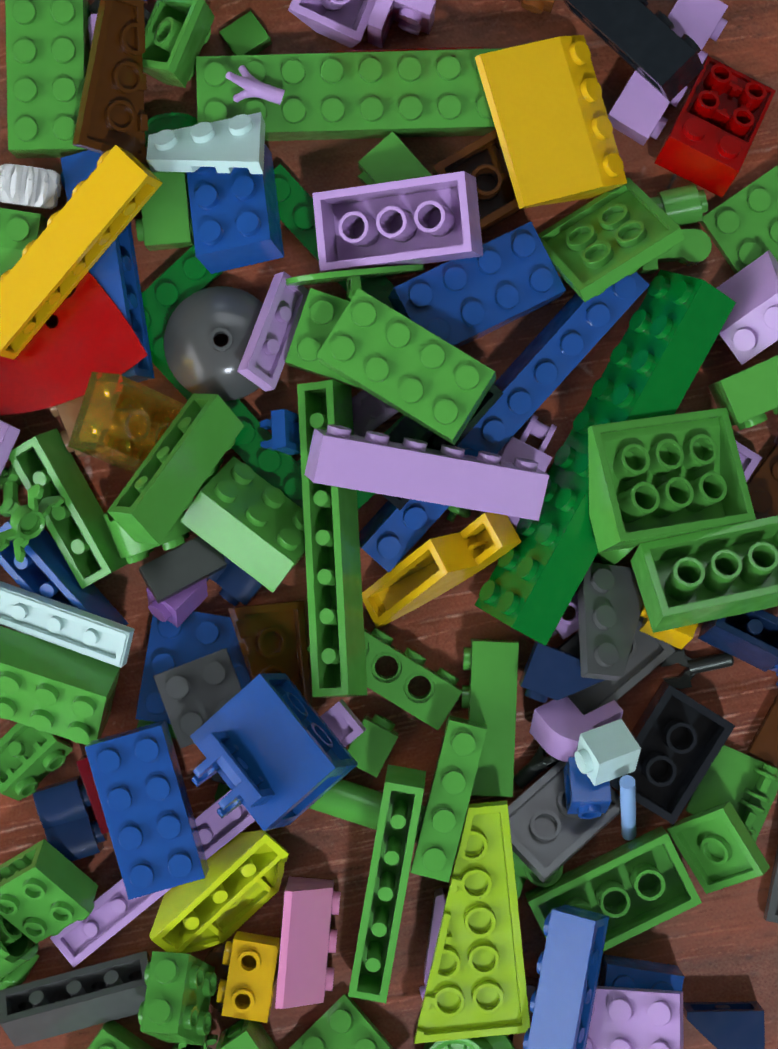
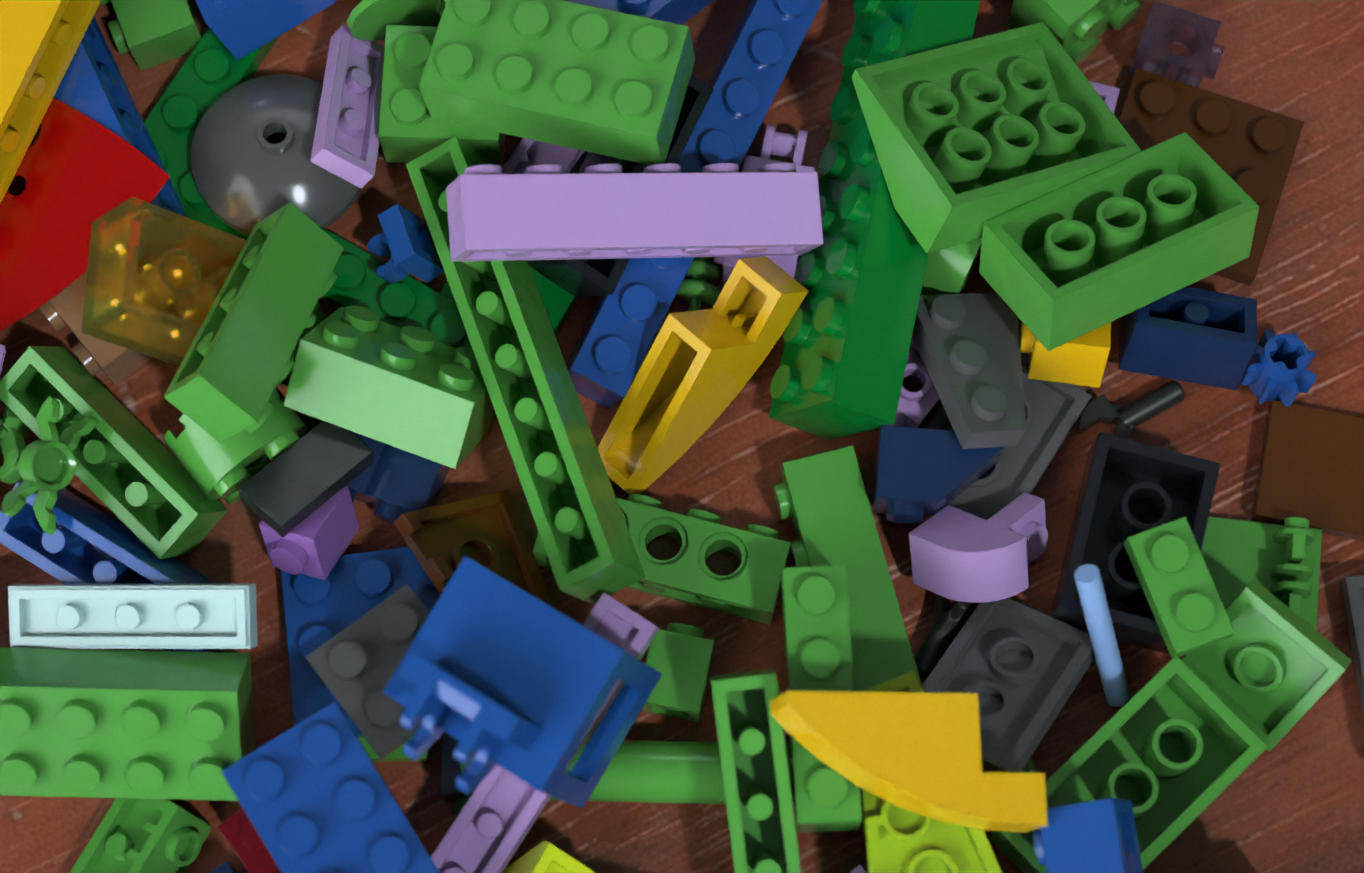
camera: 20 degrees left, 15 degrees down
blue brick [563,757,612,819] -> none
light aqua brick [575,719,641,786] -> none
none -> yellow slope [770,691,1048,833]
none -> bright green plate [1123,517,1235,659]

